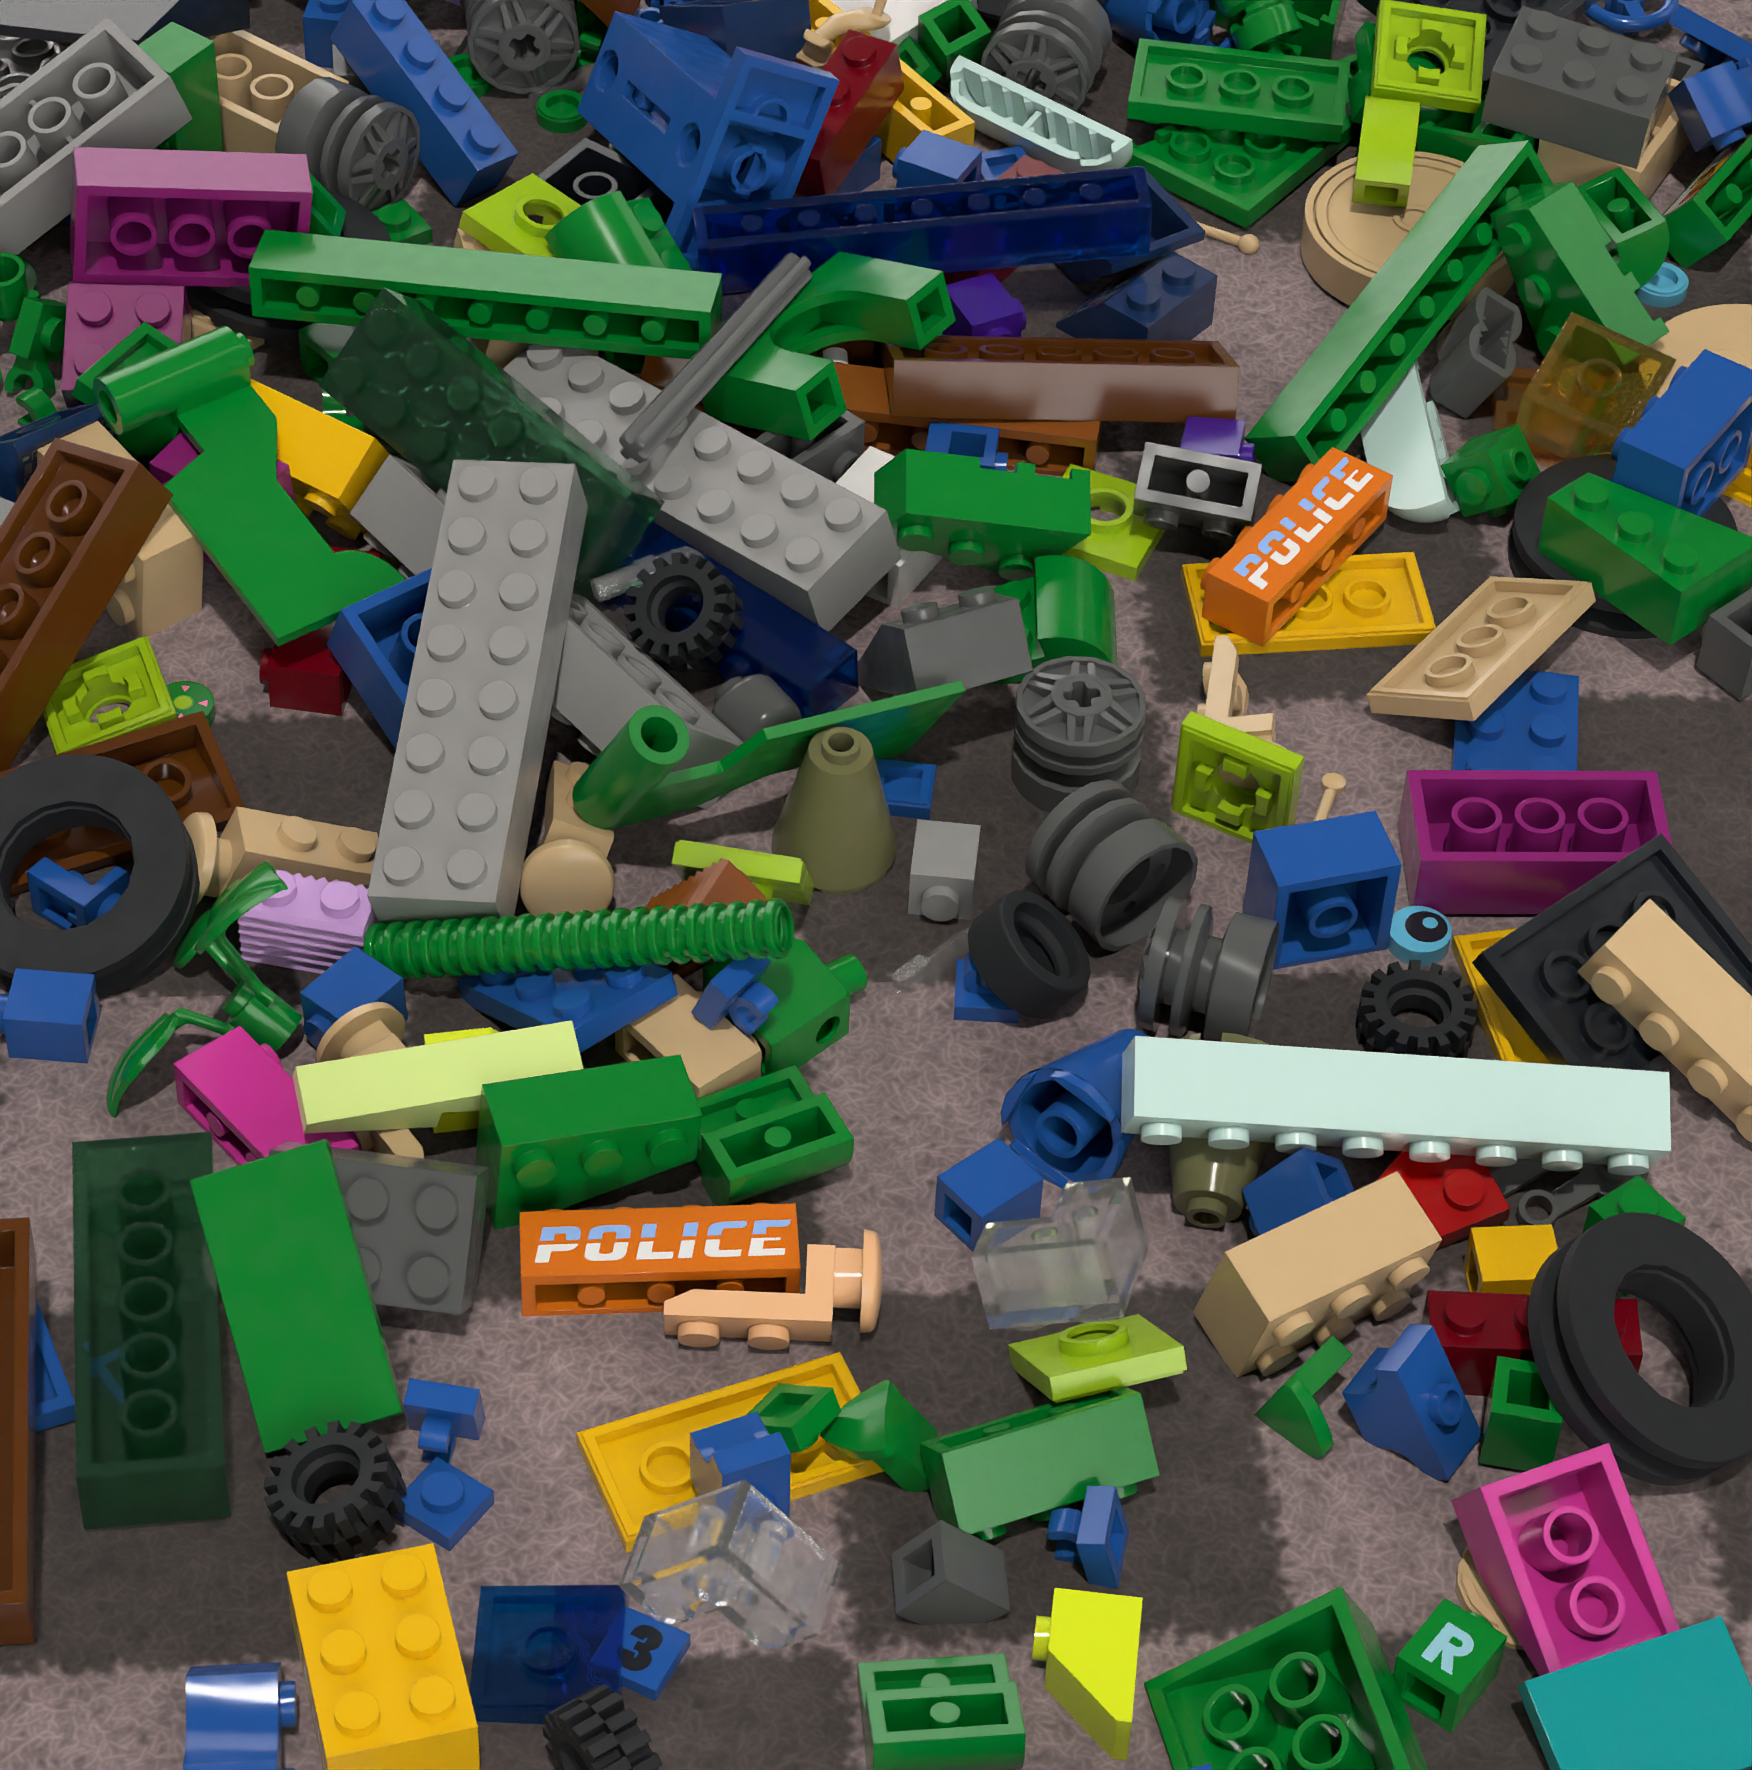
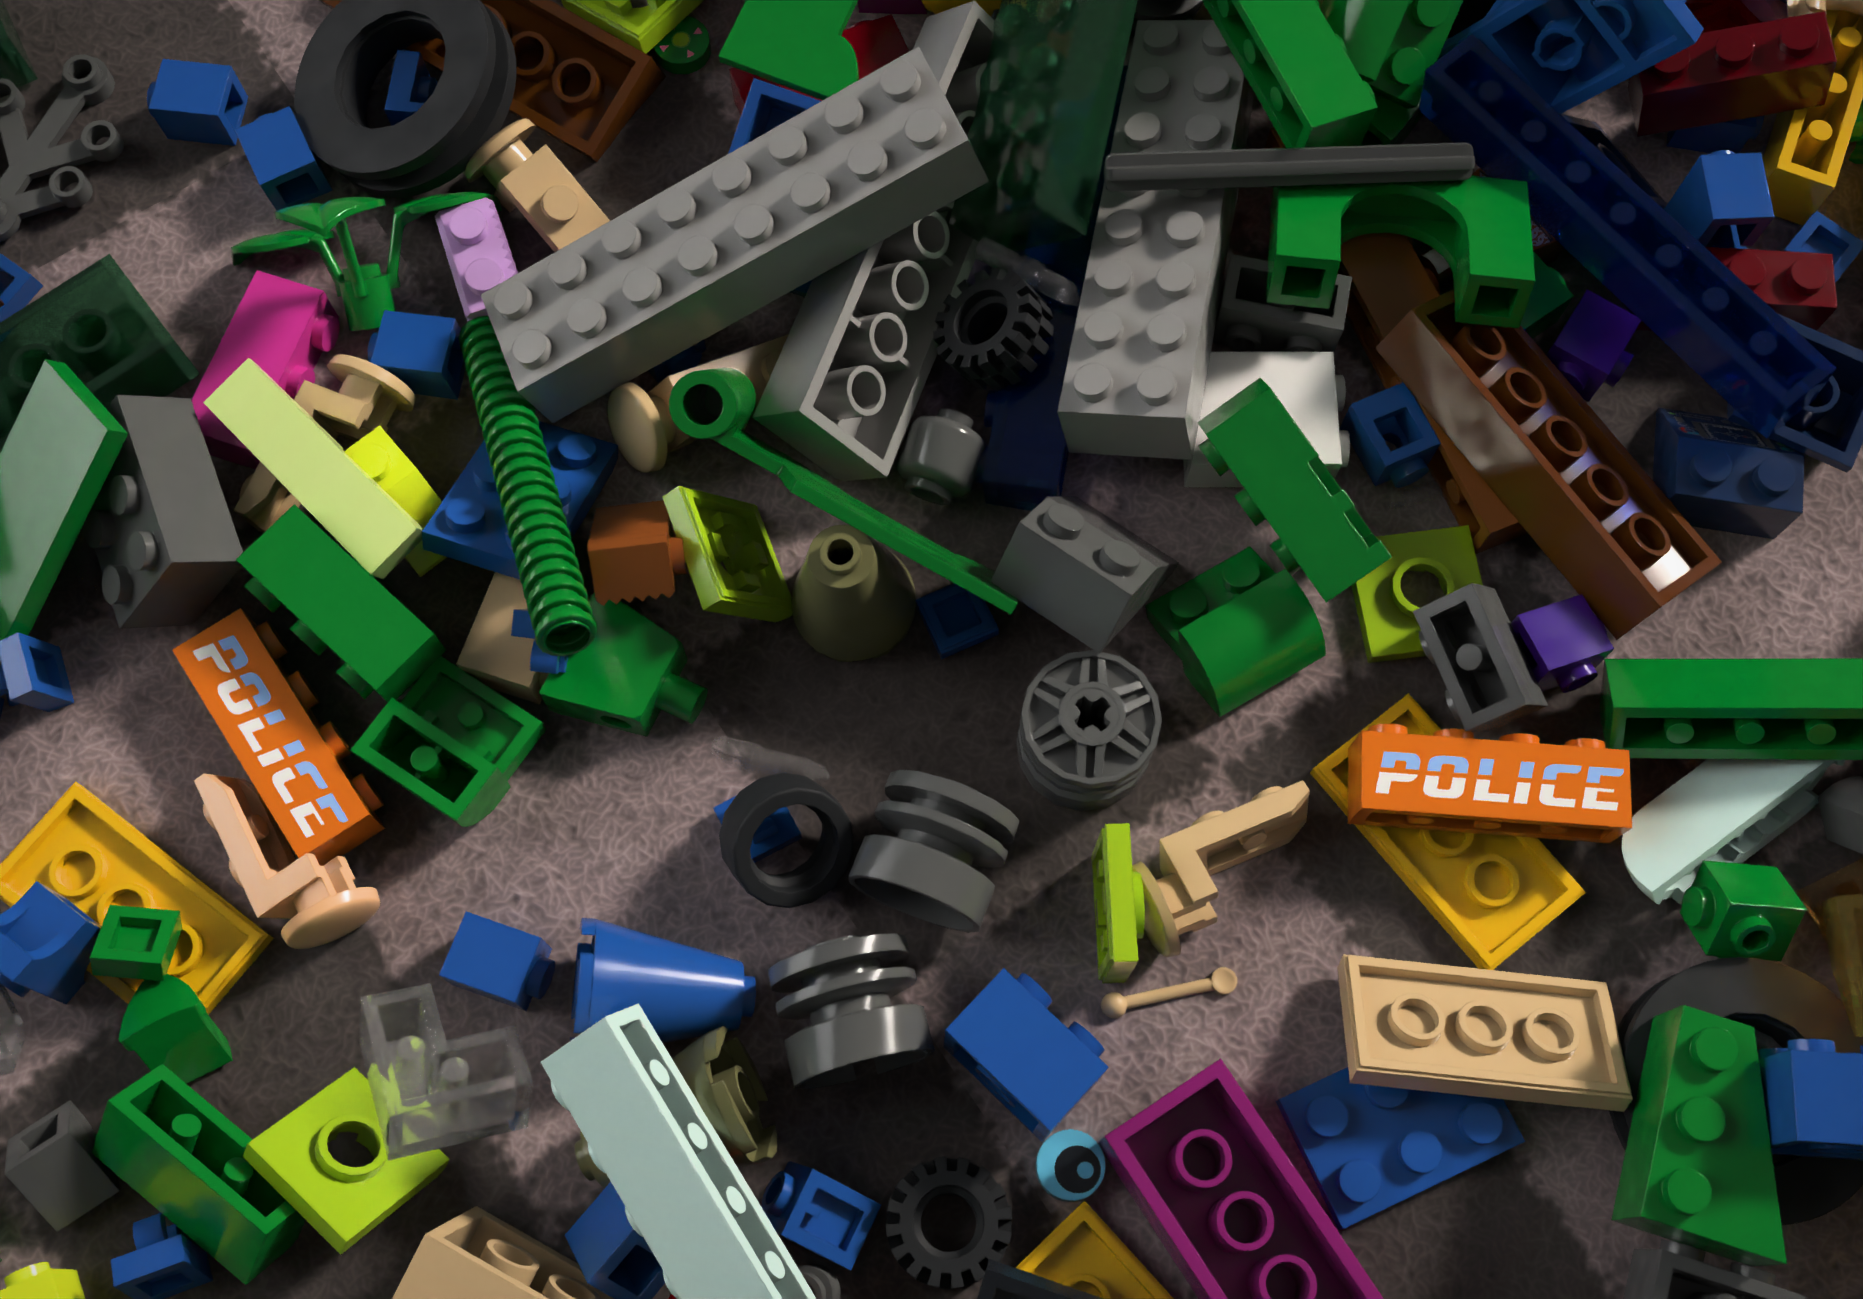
camera: 60 degrees right, 25 degrees up
light grey brick [908,819,981,921] -> none

